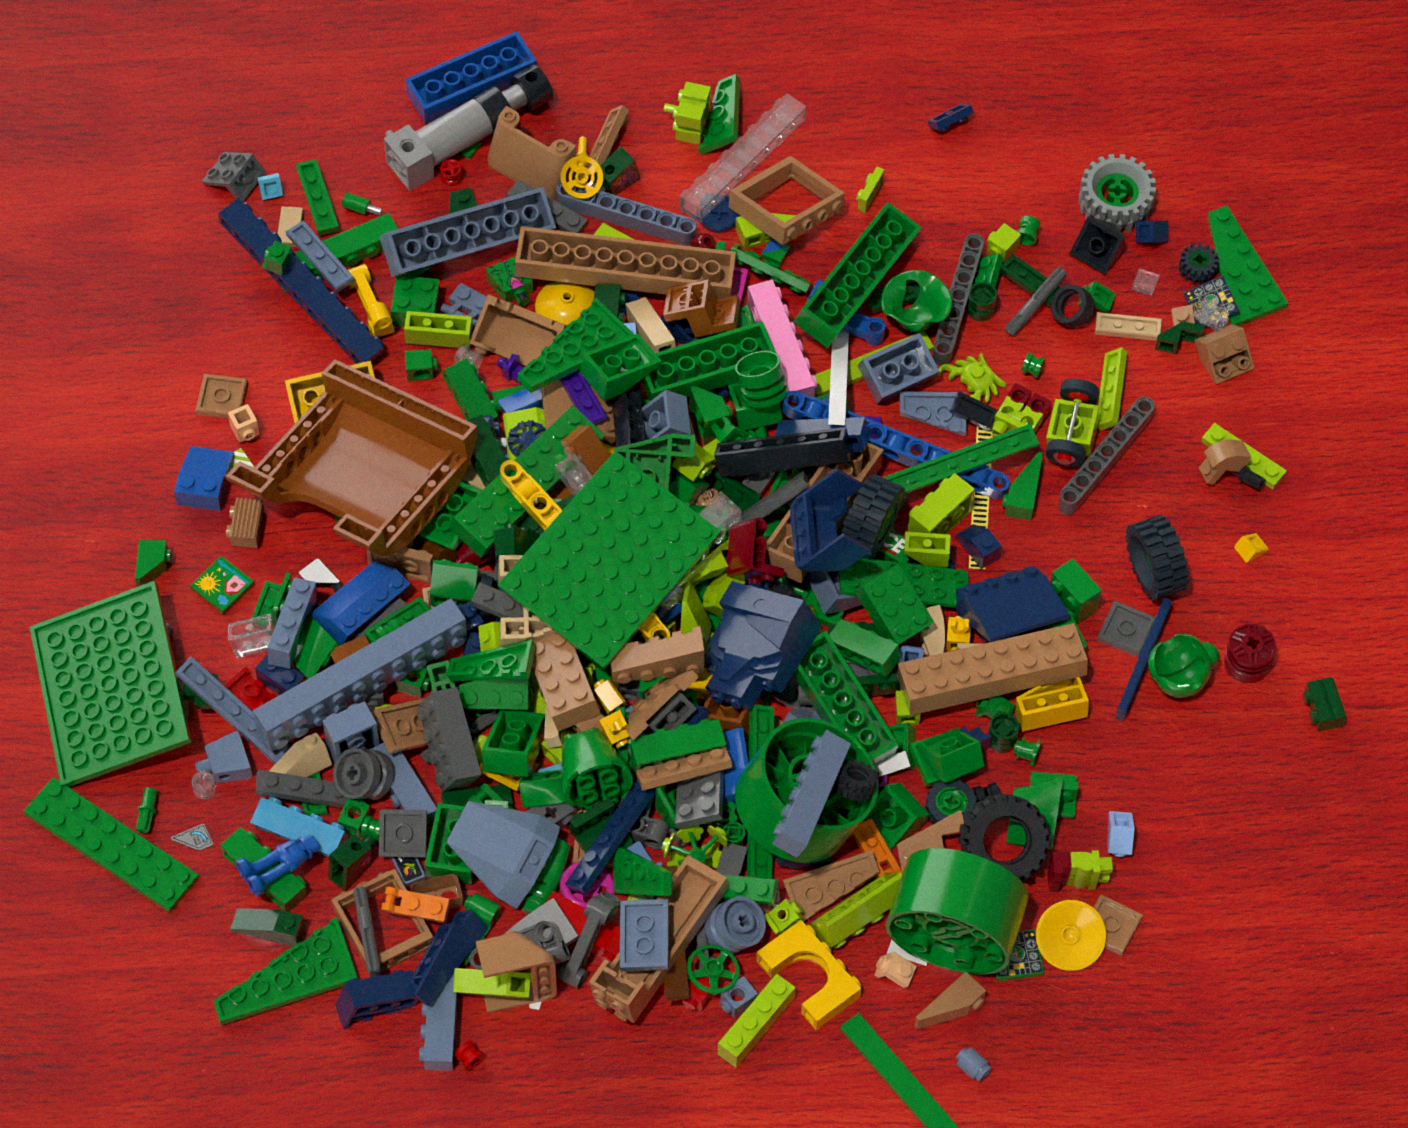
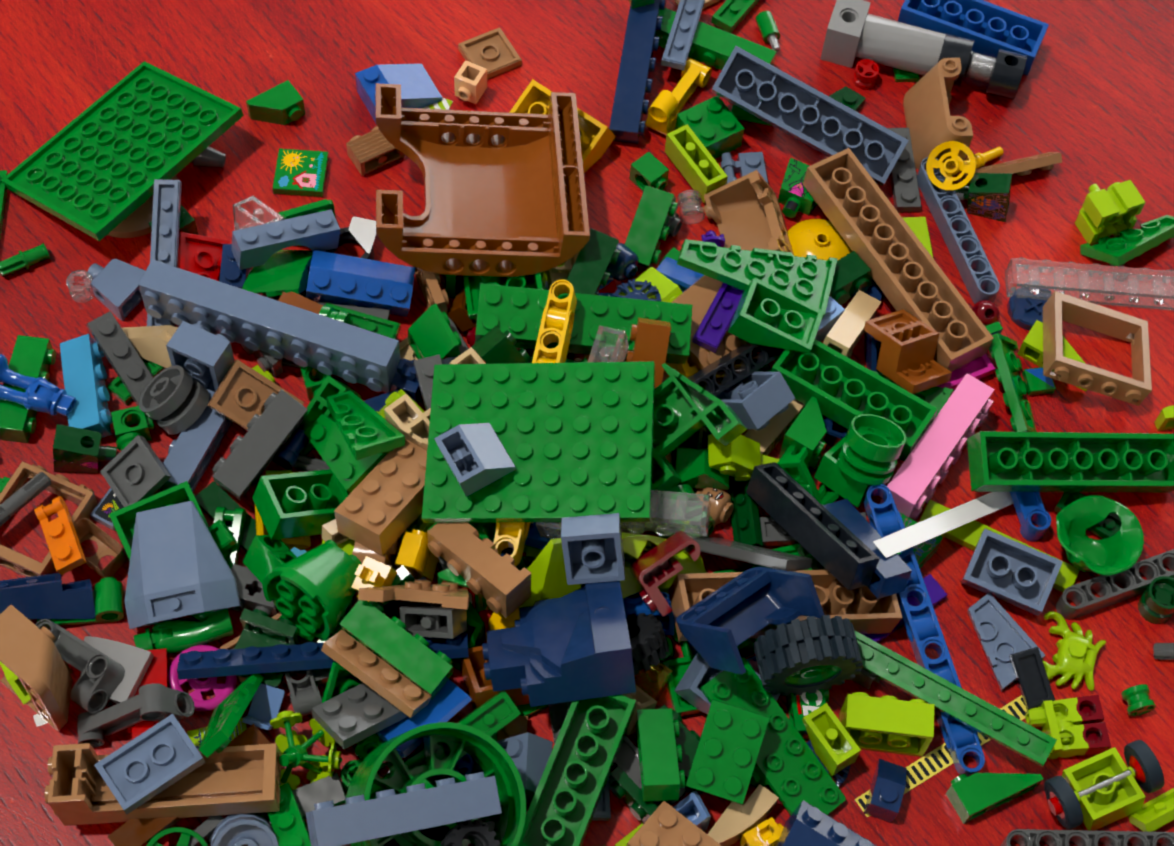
camera: 50 degrees right, 0 degrees up
light grey sticker [171,824,213,850] -> none
none -> sand blue slope [434,423,516,497]
none -> sand blue brick [561,513,625,585]

